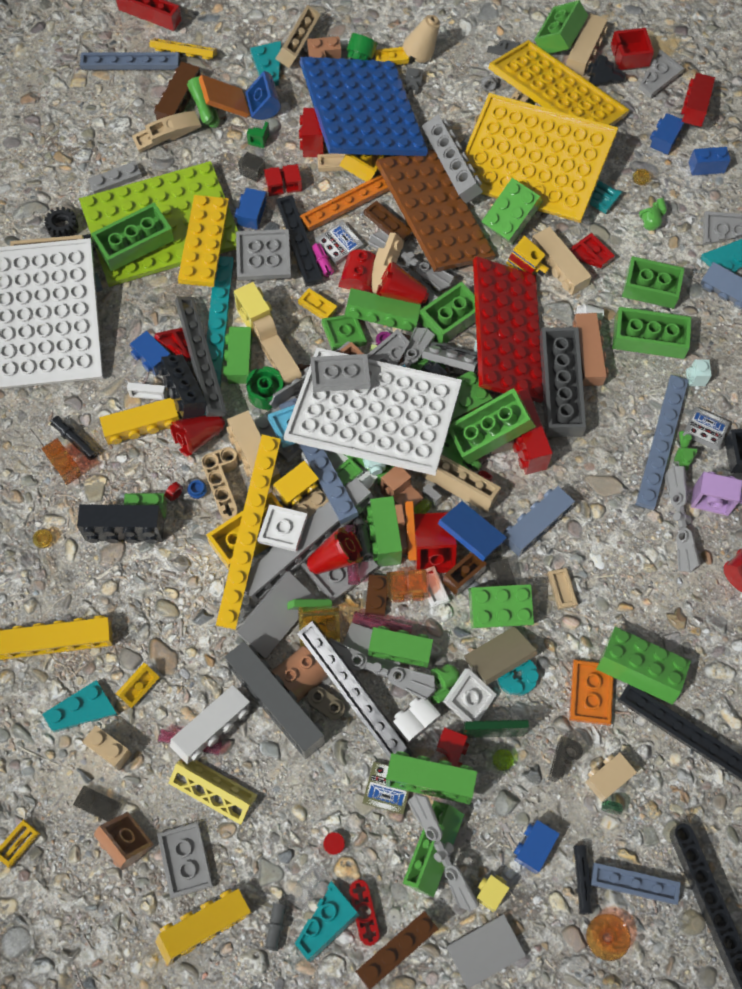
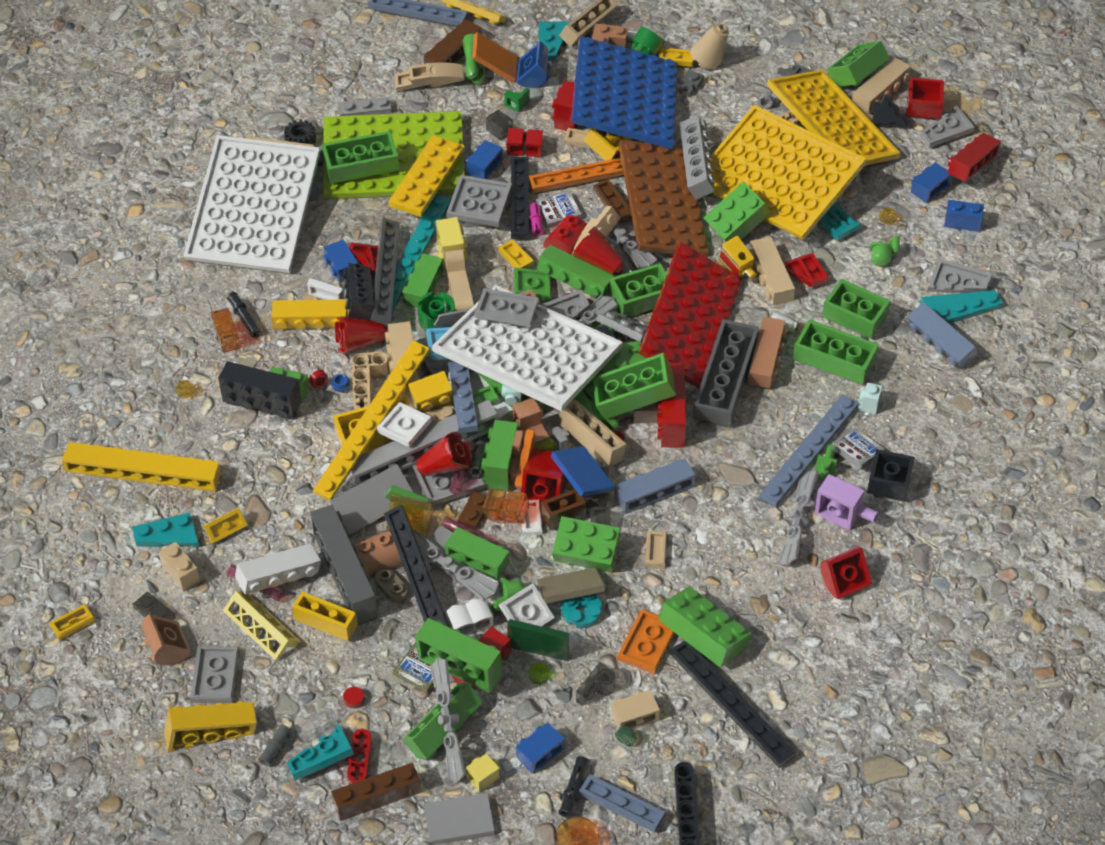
camera: 20 degrees right, 15 degrees down
none -> yellow brick [292,591,358,641]

